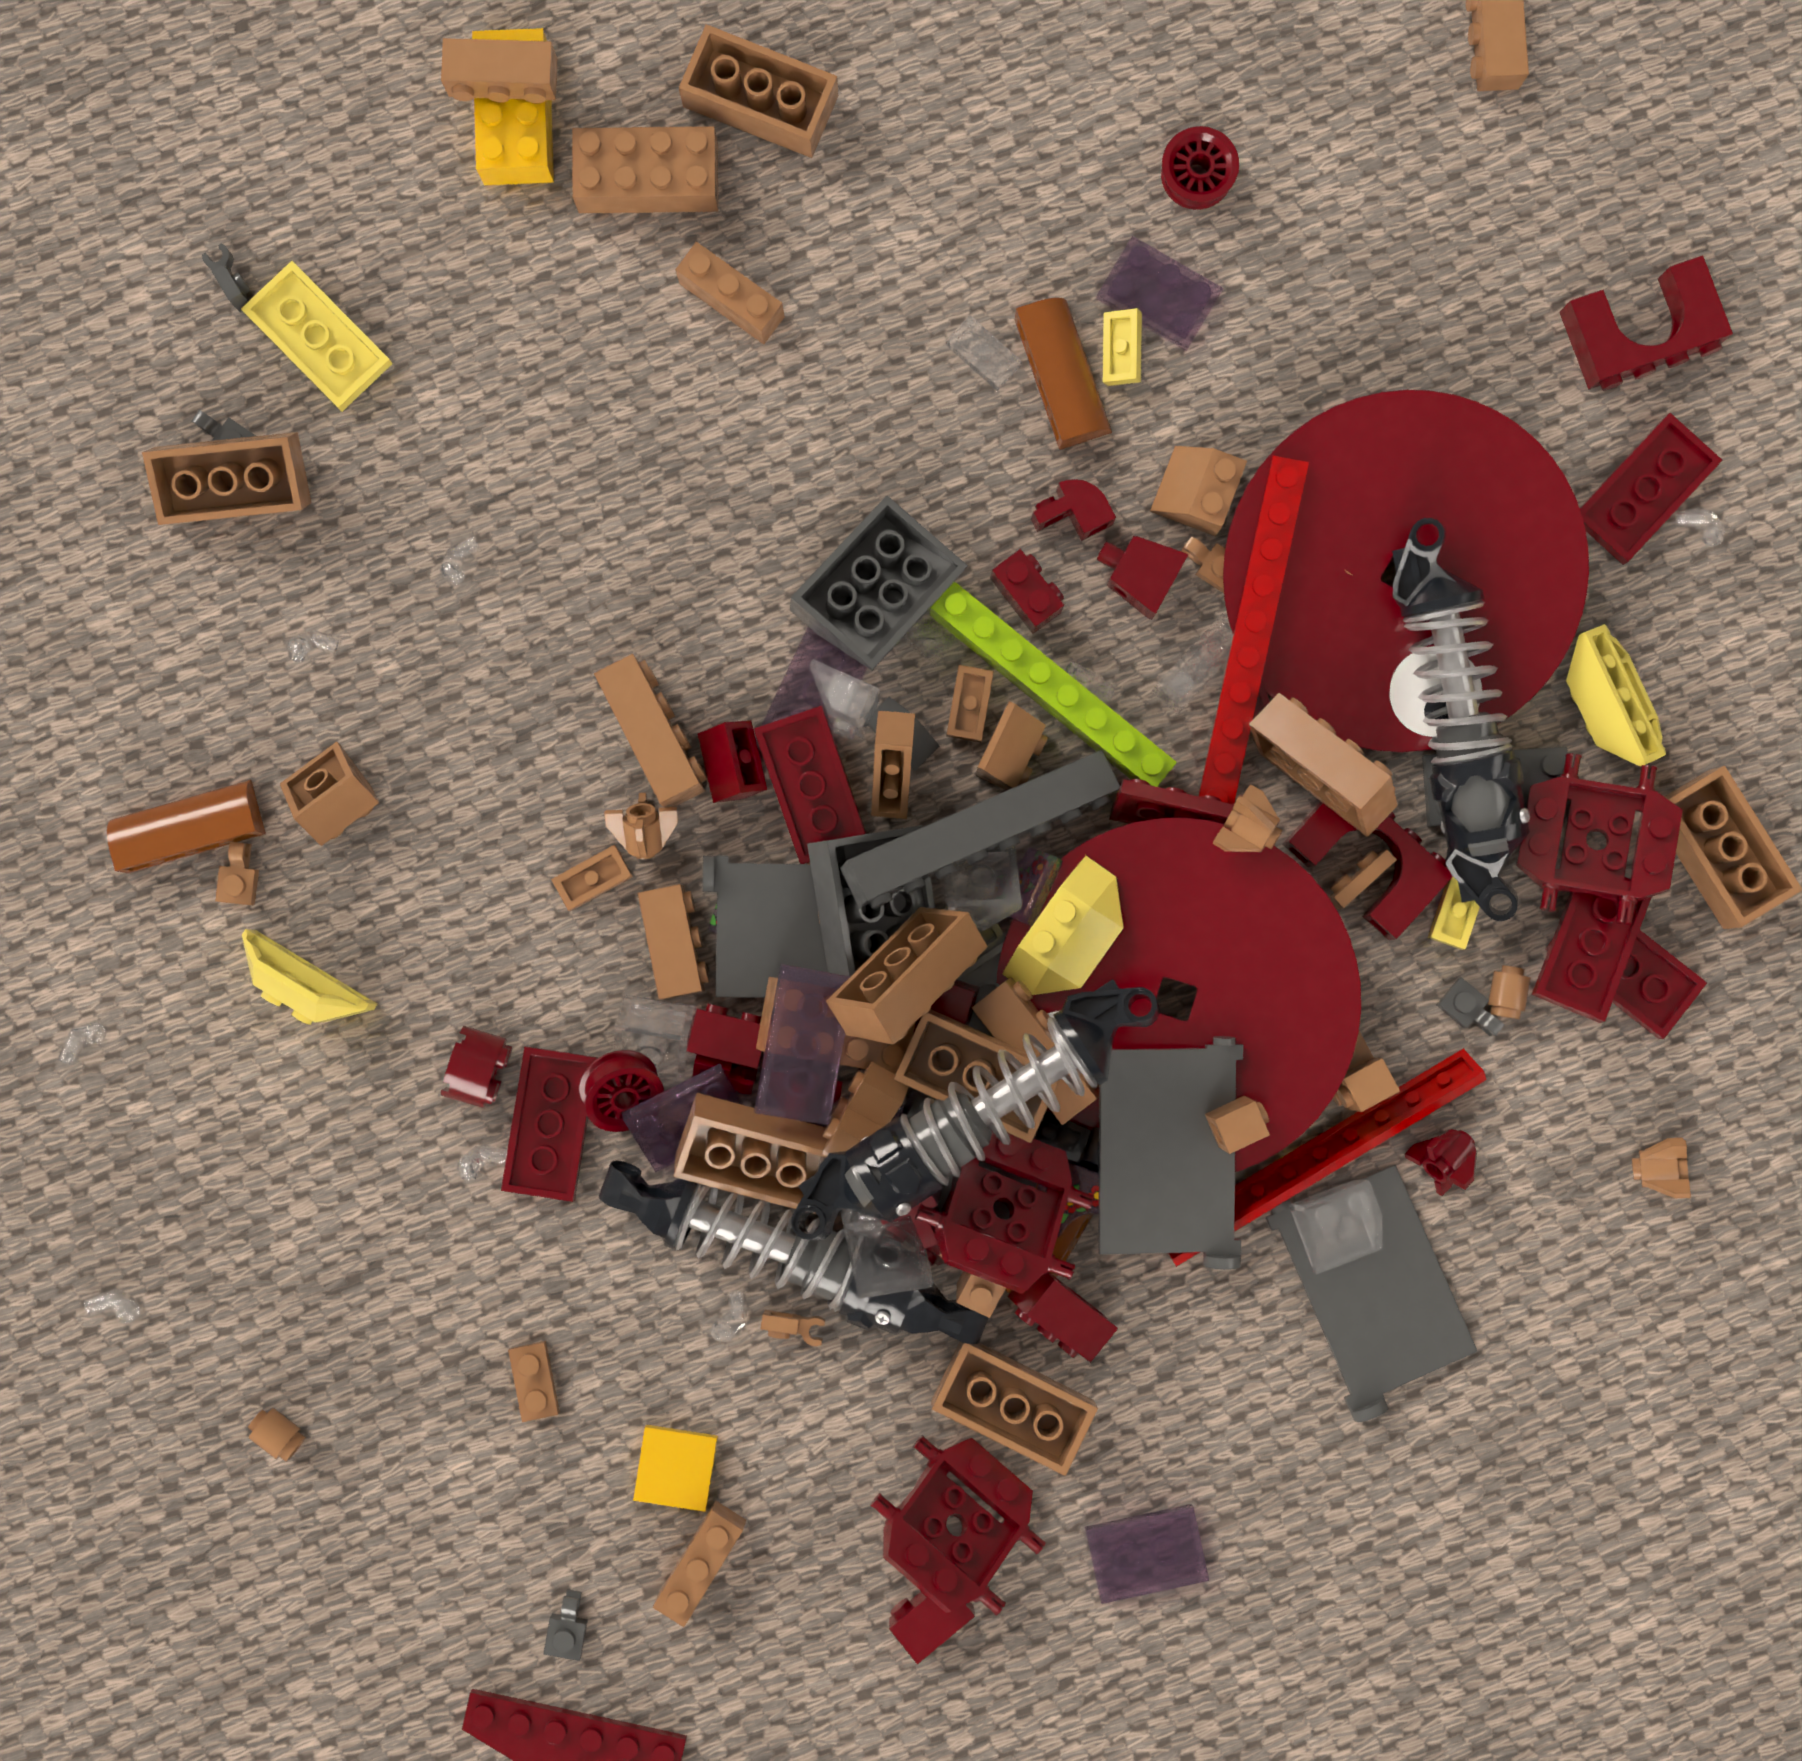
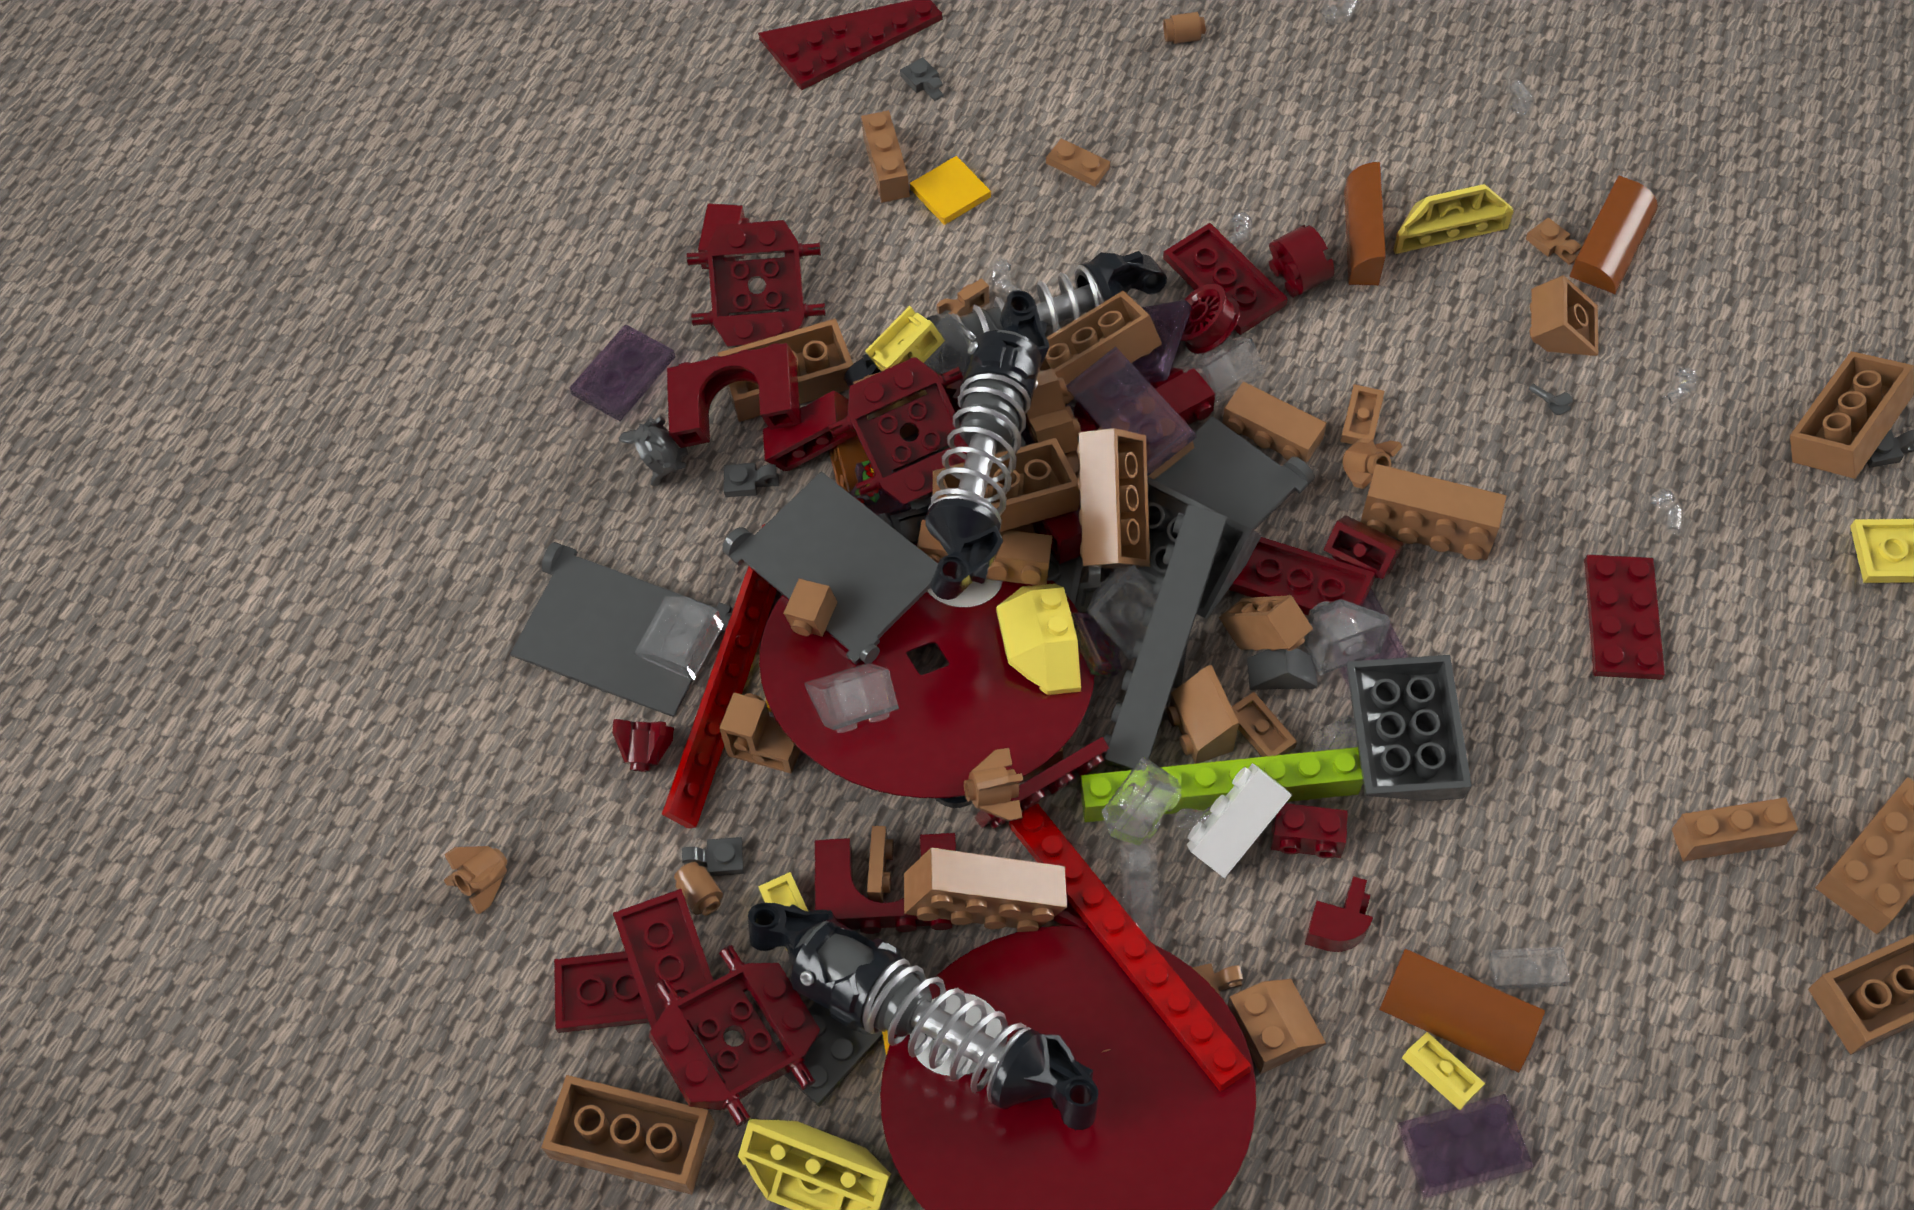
camera: 140 degrees right, 25 degrees down
dark red torso [1096,536,1188,620] -> none
none -> dark grey hair [618,416,688,486]
none -> dark red arch [667,343,801,448]
none -> dark grey plate [724,463,779,497]
none -> clear slope [804,663,899,733]
none -> light yellow hinge [865,306,945,371]
none -> clear slope [1102,756,1182,846]
none -> white brick [1187,763,1292,878]
none -> dark orange brick [1344,162,1386,286]
none -> dark grey hand [1529,383,1573,415]
none -> dark red plate [1584,555,1665,680]

